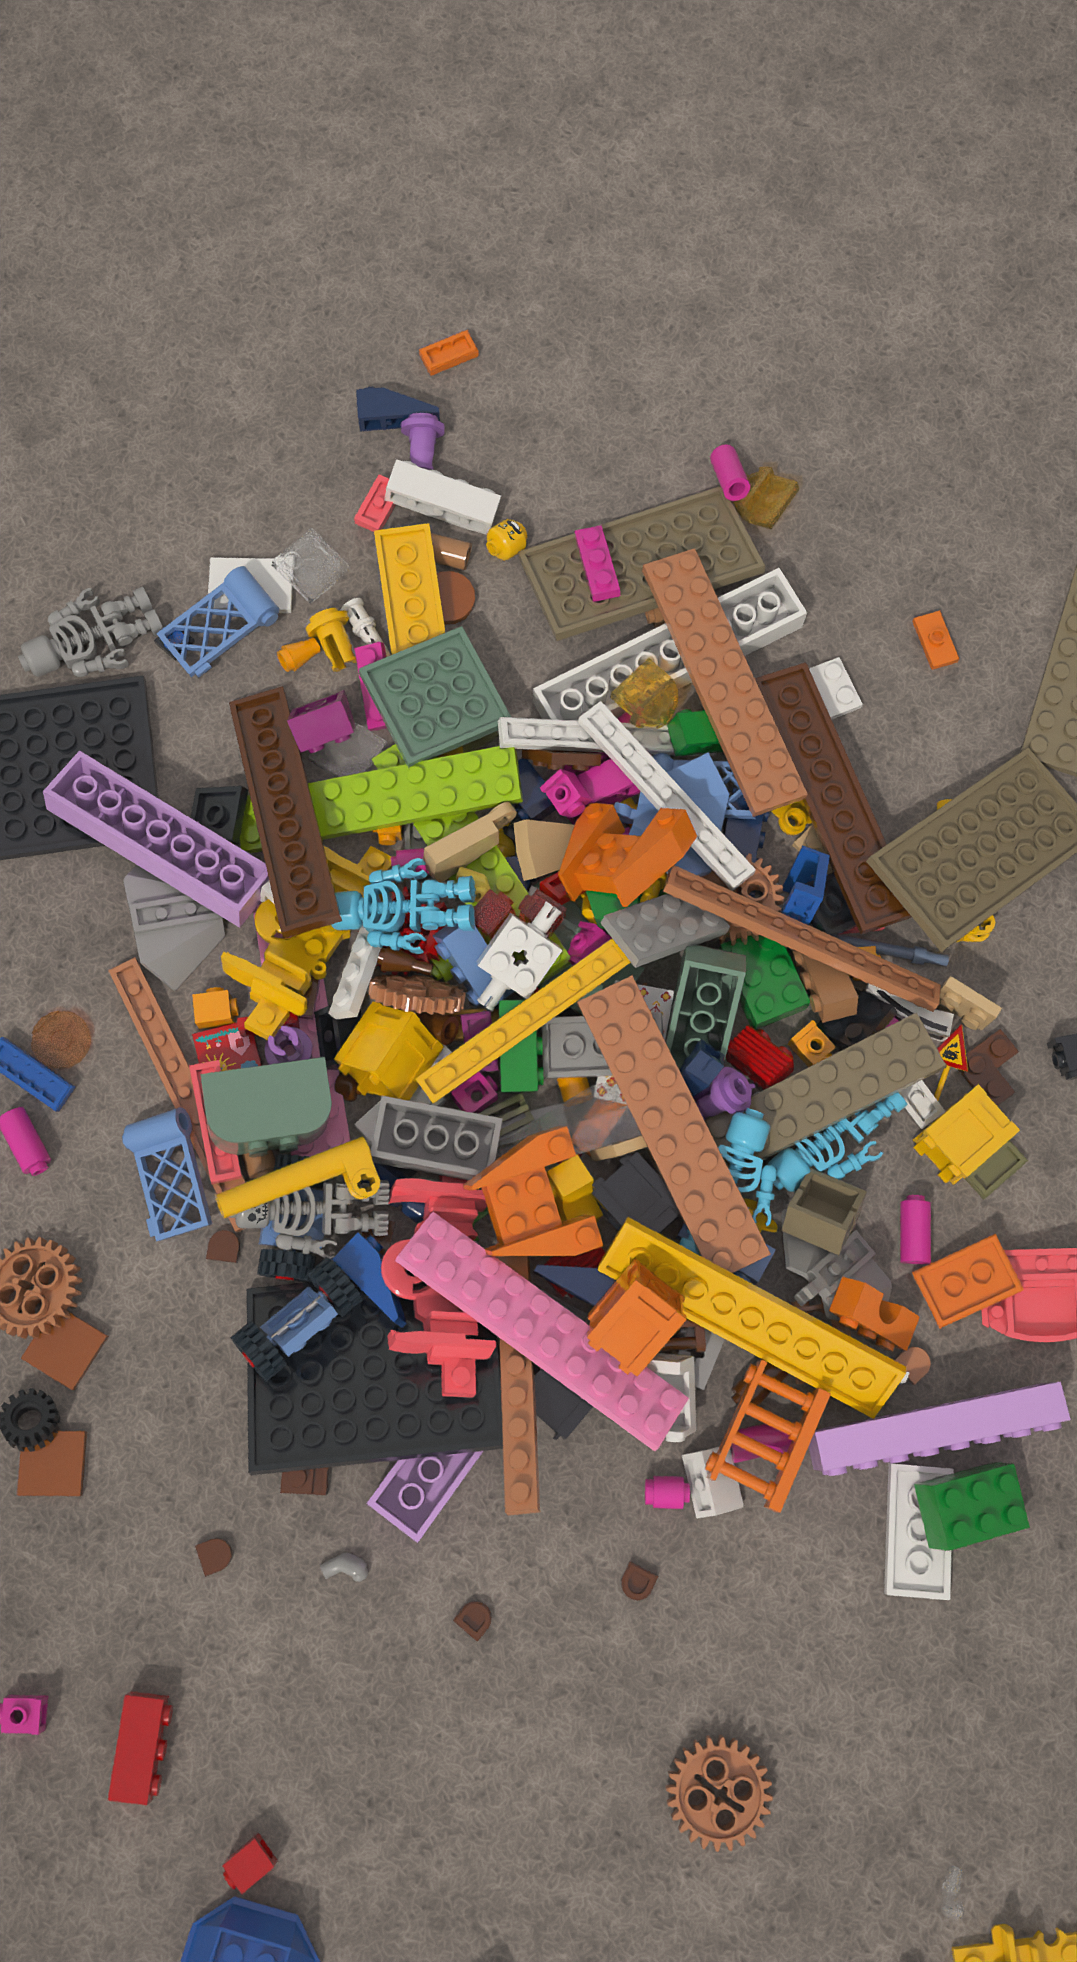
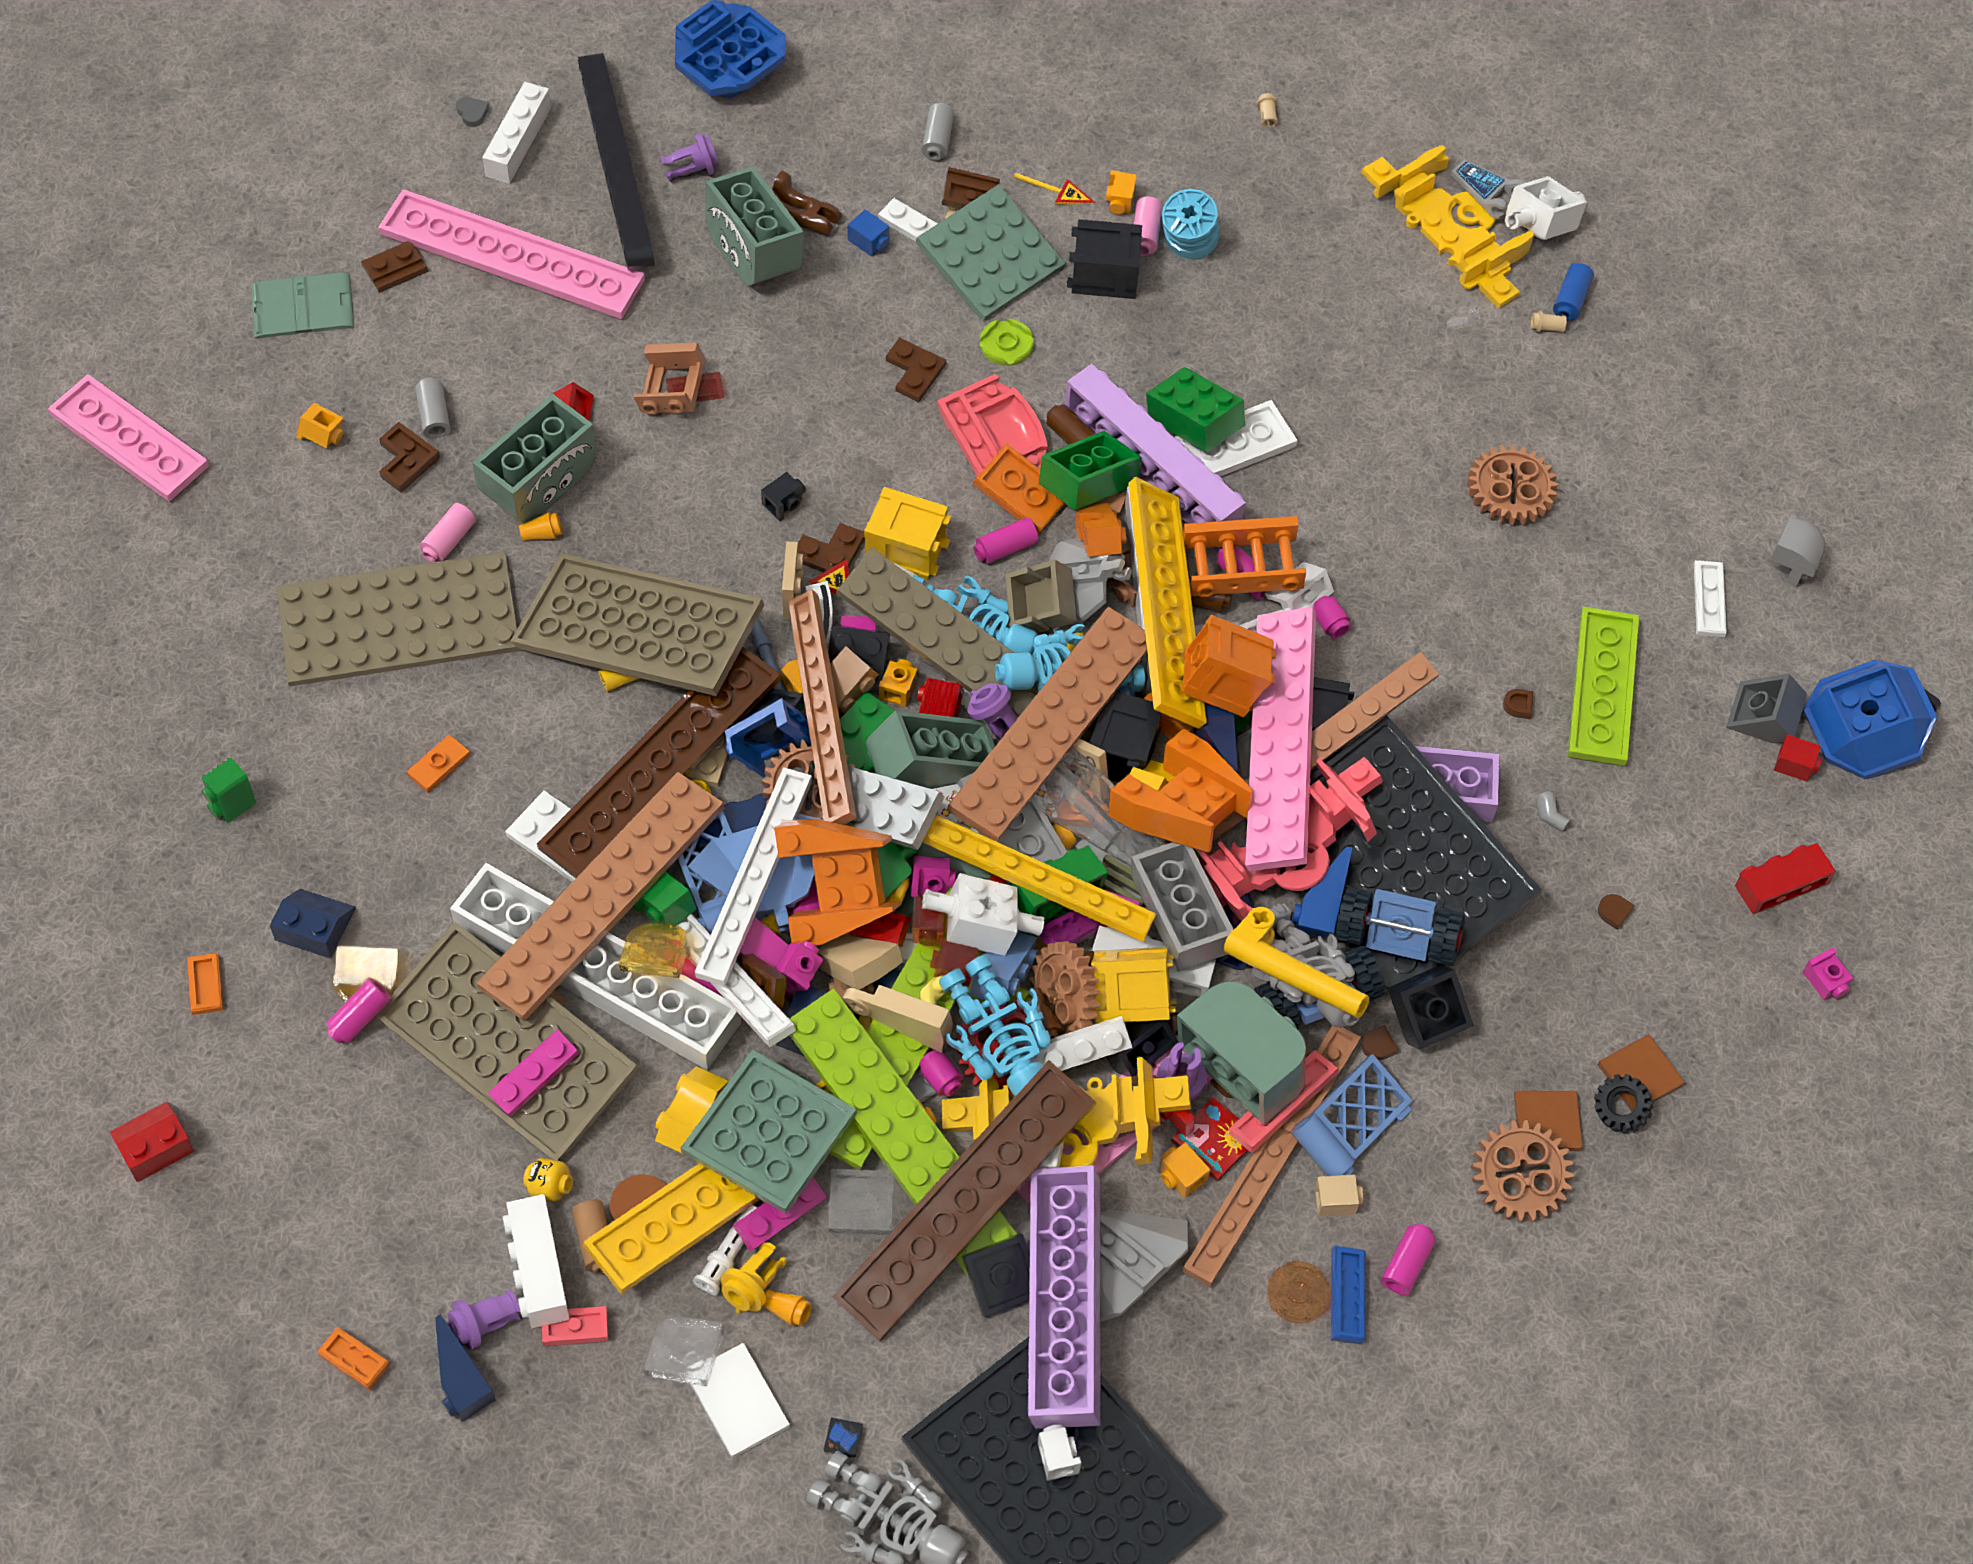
camera: 120 degrees left, 15 degrees down
medium blue piece [156,566,279,678] -> none
magenta slope [287,690,356,753] -> none
reddish brown tile [621,1561,659,1600] -> none
dark blue piece [679,1039,725,1097] -> none
none -> red slope [109,1101,194,1182]
none -> orange tile [187,953,223,1015]
none -> green brick [201,758,257,823]
none -> dark blue slope [269,889,356,959]
none -> yellow brick [655,1066,729,1155]
none -> white brick [1038,1424,1081,1481]
none -> green brick [1039,431,1142,510]
none -> reddish brown brick [1046,404,1097,445]
none -> tan brick [1314,1175,1363,1217]
none -> black brick [1387,965,1474,1049]
none -> lime plate [1567,606,1639,766]
none -> white tile [1694,560,1726,637]
none -> dark grey slope [1726,674,1807,743]

